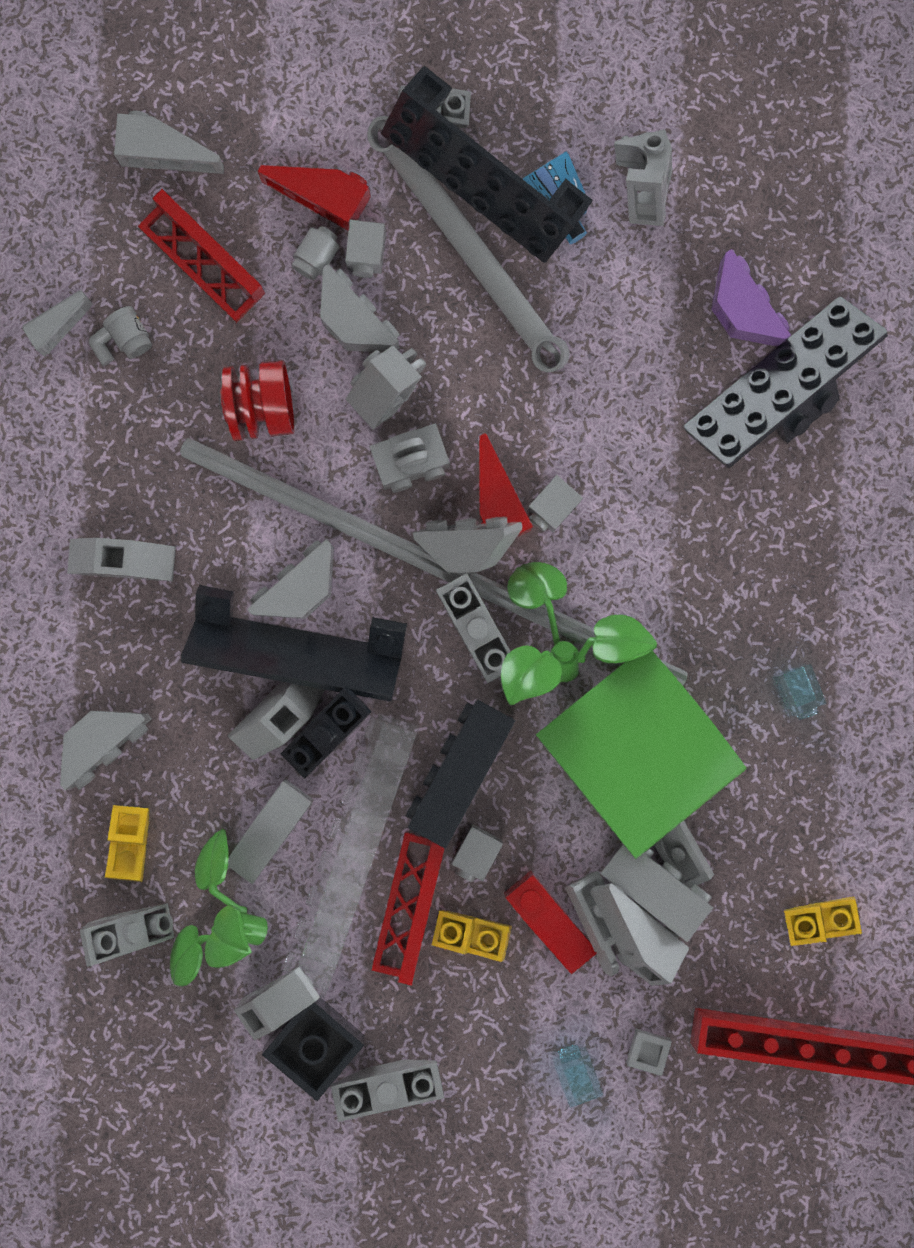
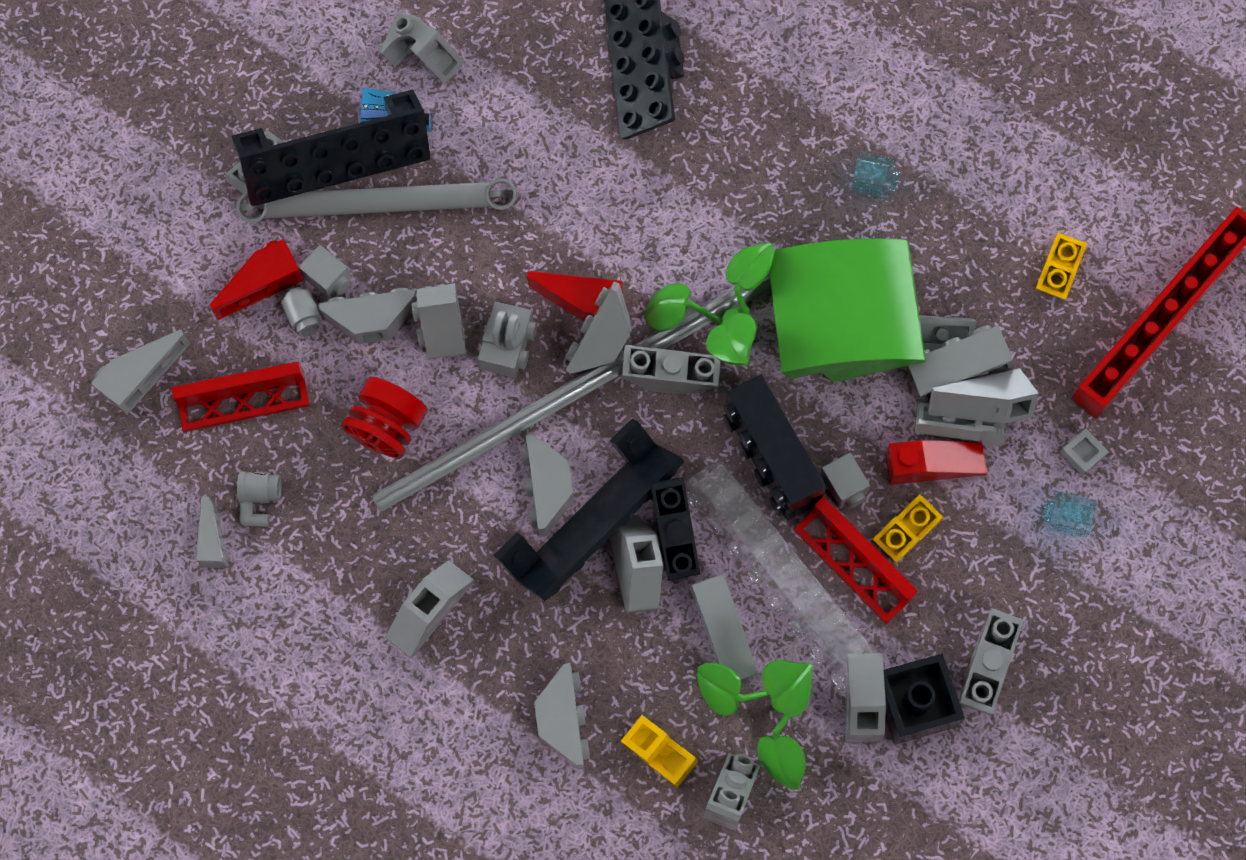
camera: 50 degrees left, 15 degrees down
light grey brick [527,475,583,532] -> none
medium lavender slope [711,249,791,347] -> none

